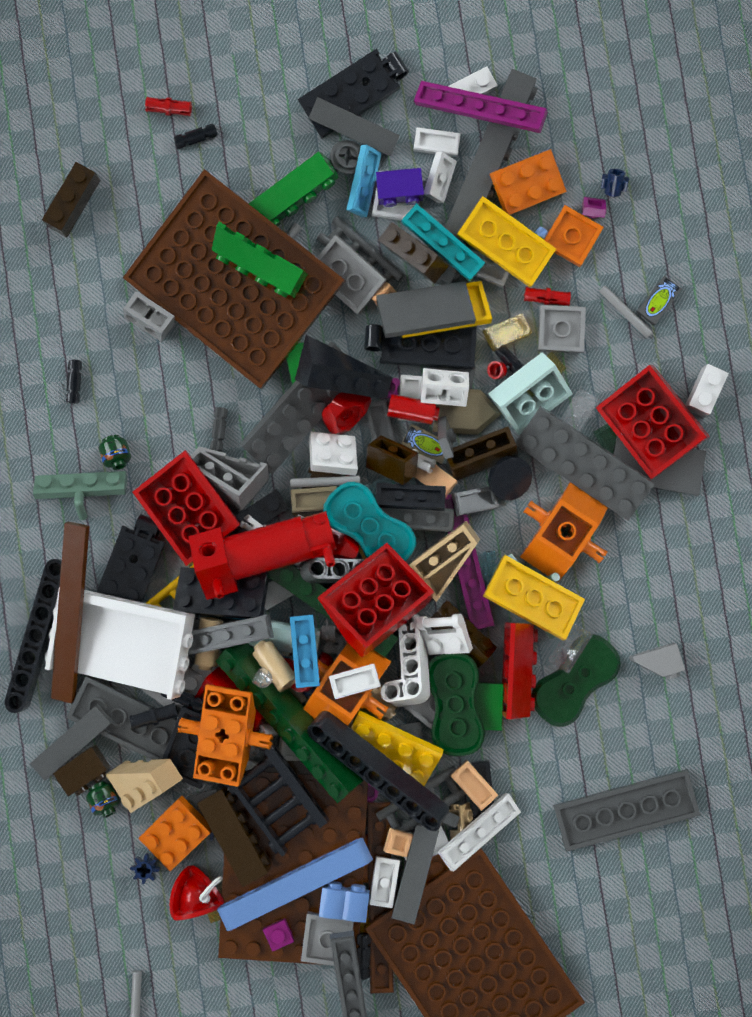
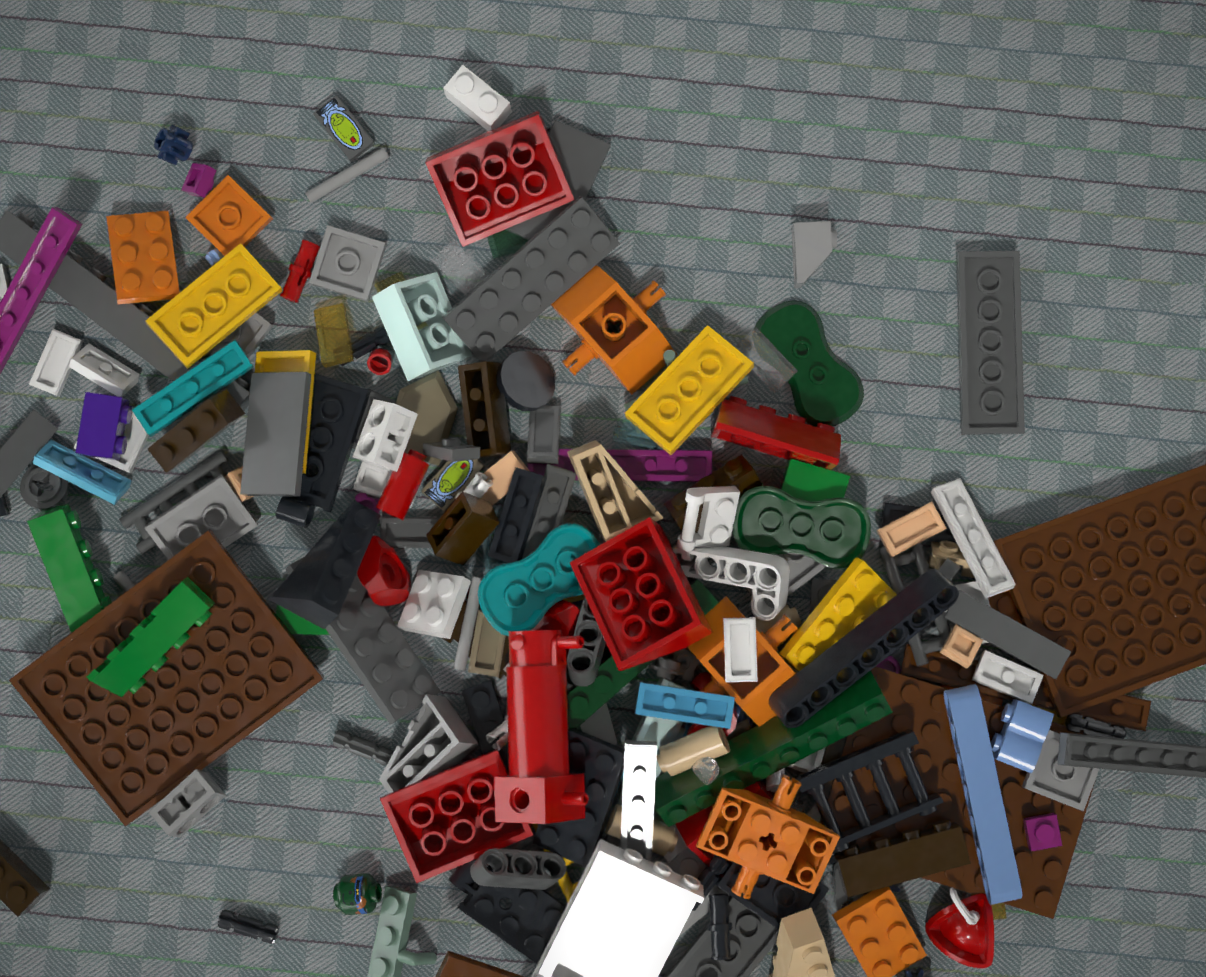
camera: 75 degrees left, 0 degrees up
none -> dark grey beam [470,848,566,890]

